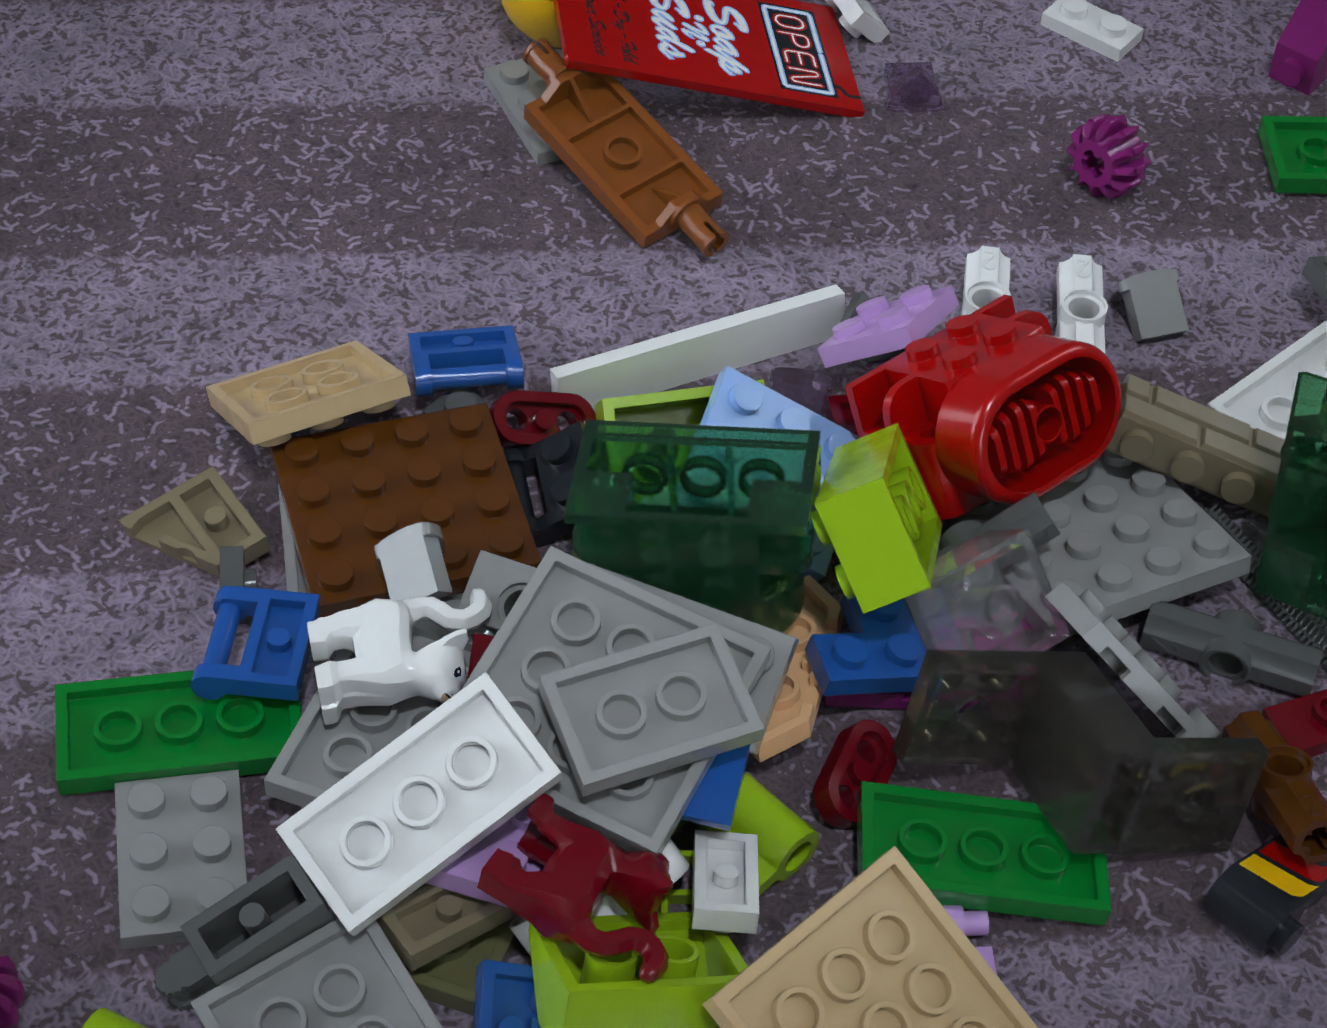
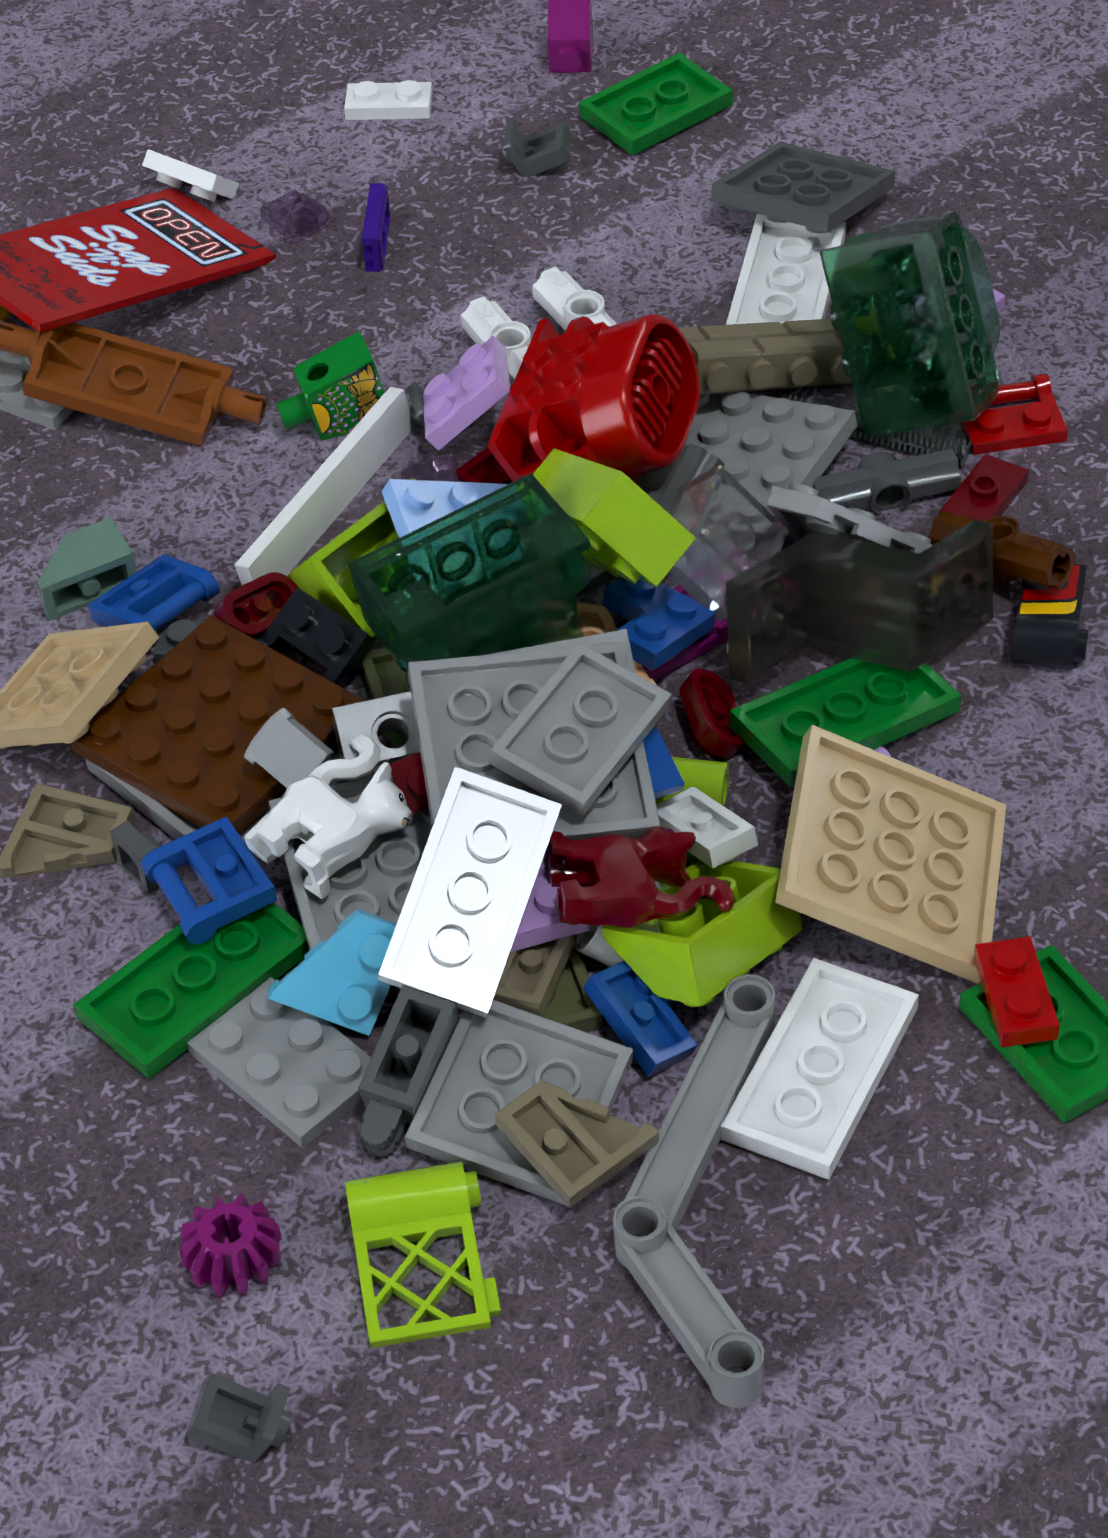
camera: 30 degrees left, 0 degrees up
magenta gear [1066,113,1152,199] -> none
light grey tile [1117,269,1189,343] -> none
none -> sand green slope [37,518,137,621]
none -> medium azure wing [267,908,397,1036]
none -> green torso [275,331,384,441]
none -> dark purple tile [362,183,391,272]
none -> dark grey bracket [501,120,573,177]

